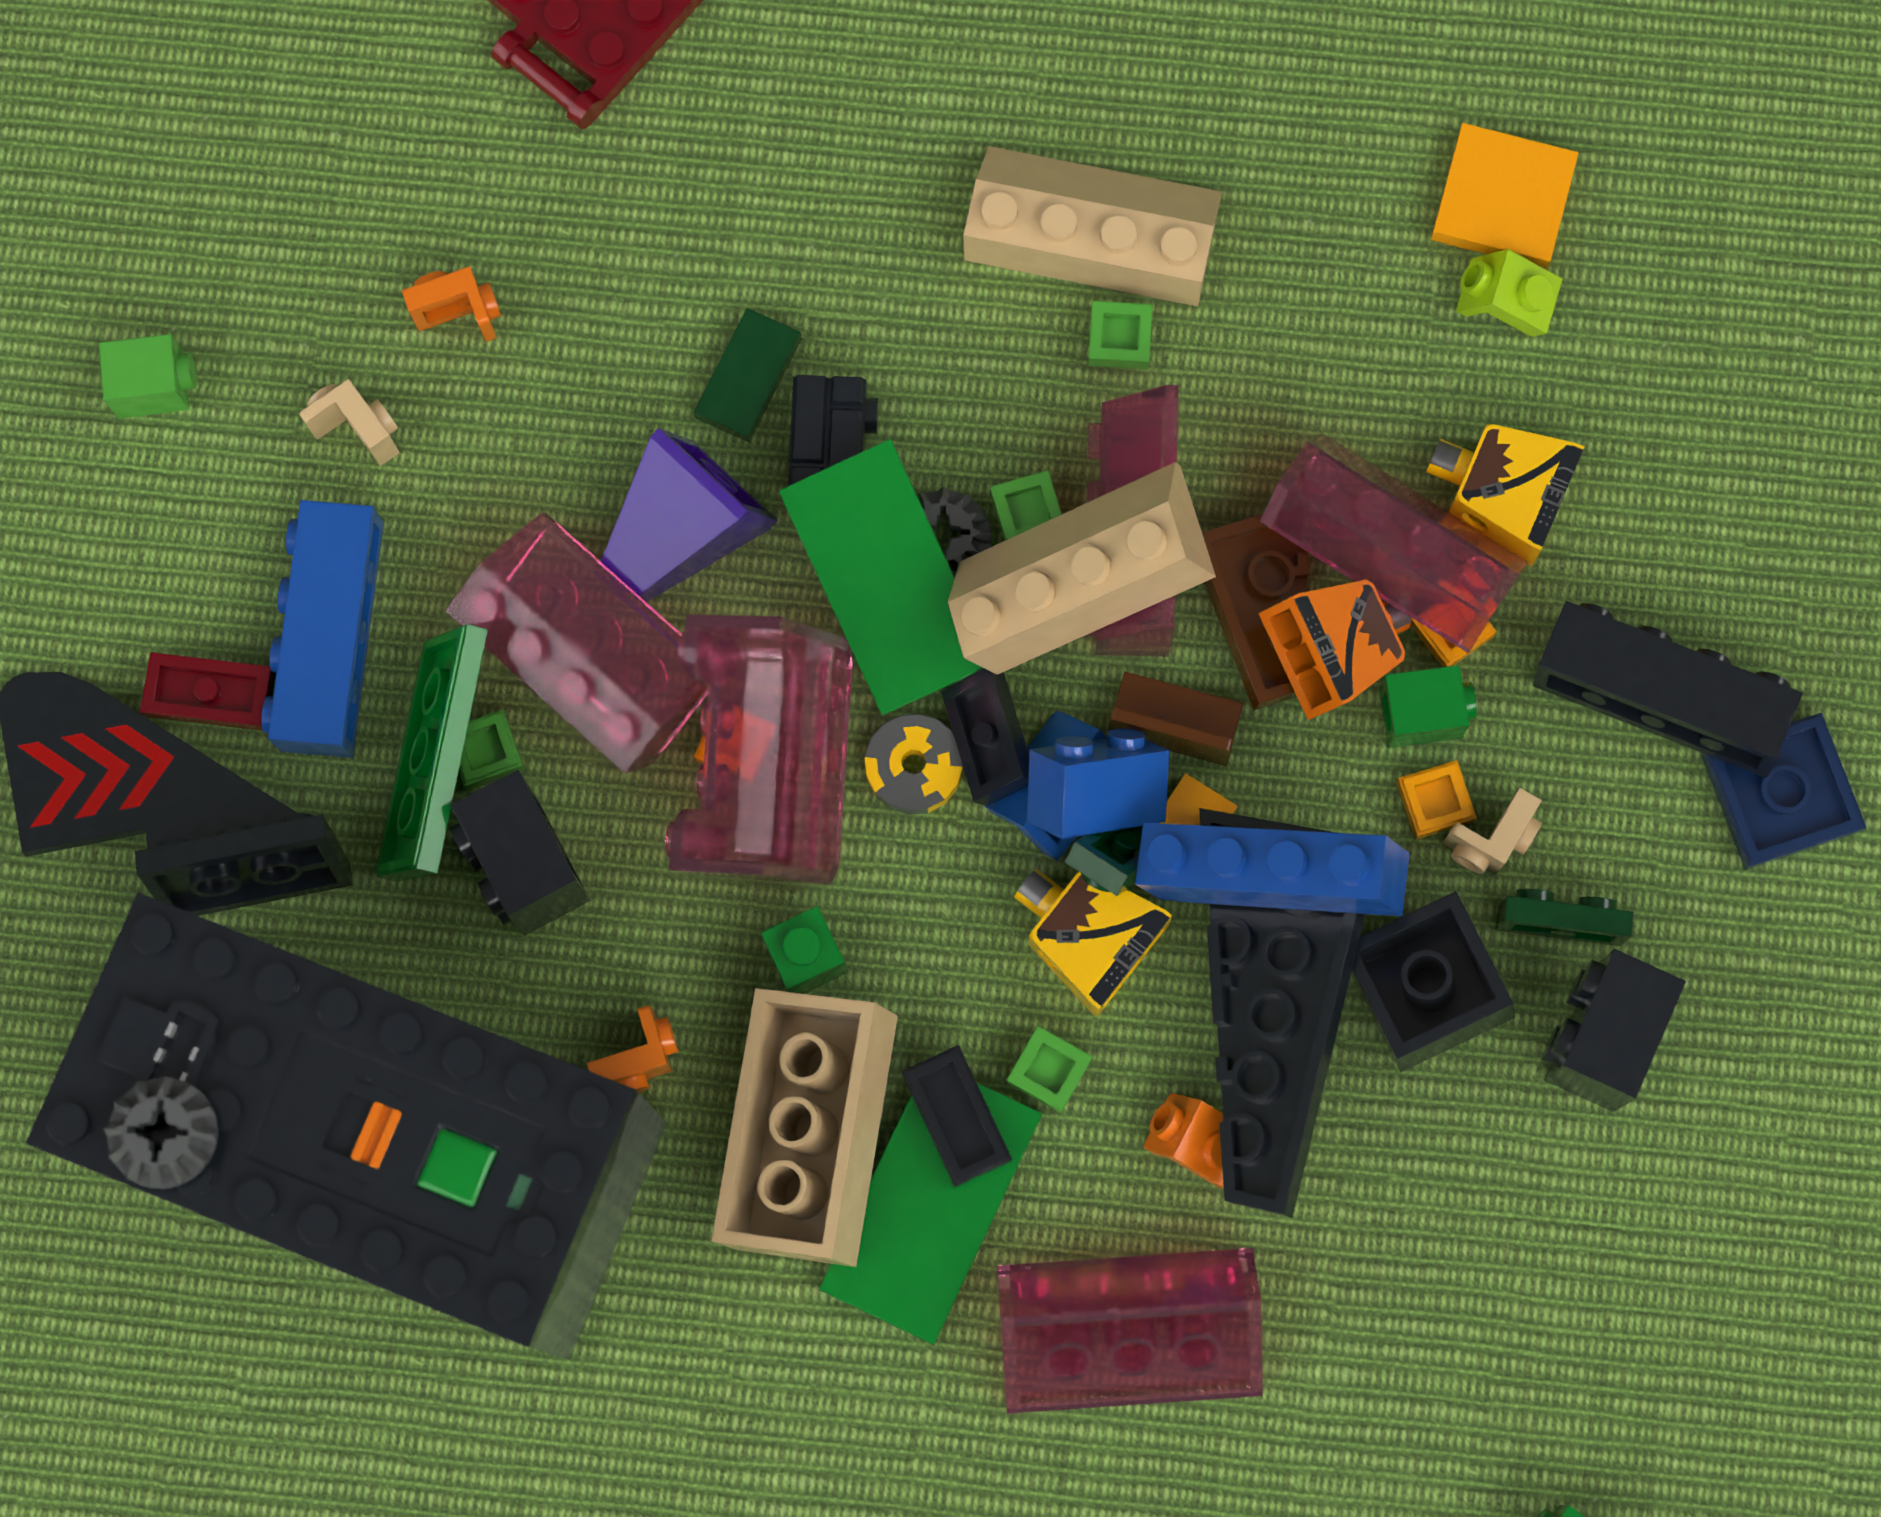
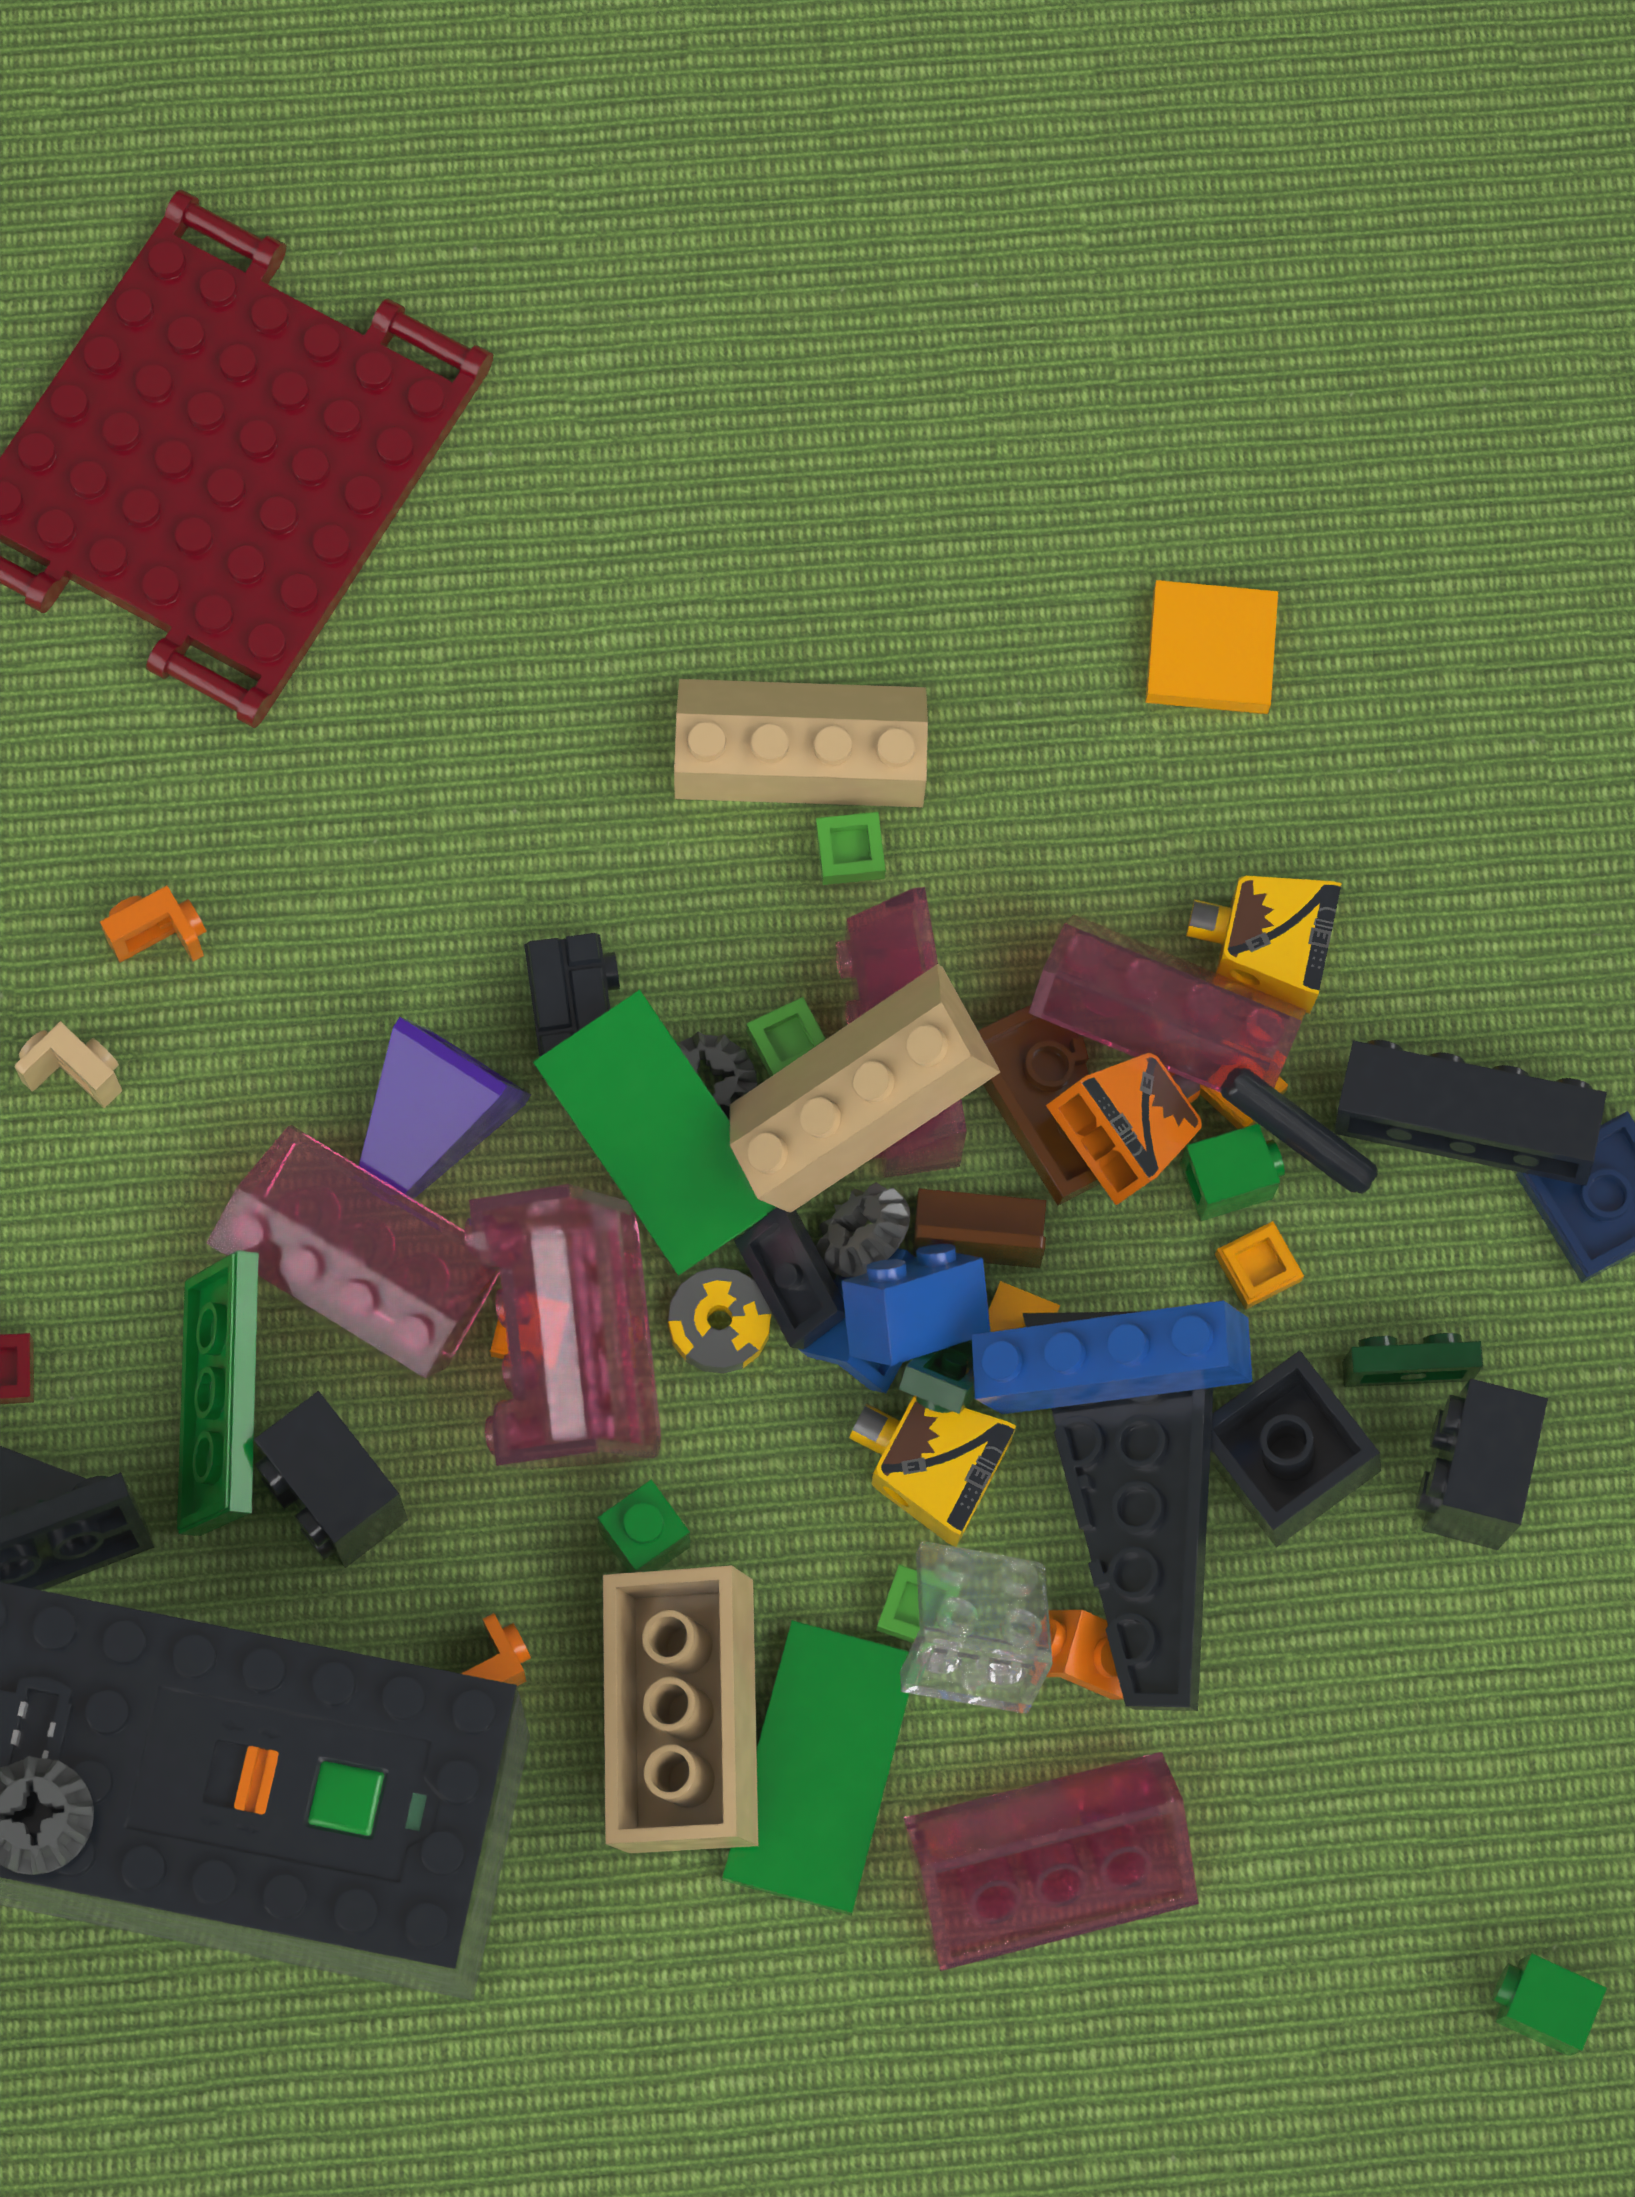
camera: 20 degrees left, 5 degrees down
blue brick [262,500,384,758] -> none
bright green tile [459,709,525,791] -> none
dark green tile [694,308,802,443] -> none
black tile [901,1045,1012,1188] -> none
tan bracket [1443,788,1542,875] -> none
lime bracket [1456,249,1563,337] -> none
none -> dark grey gear [816,1182,910,1277]
none -> clear bracket [900,1541,1053,1714]
none -> black axle [1220,1068,1378,1194]

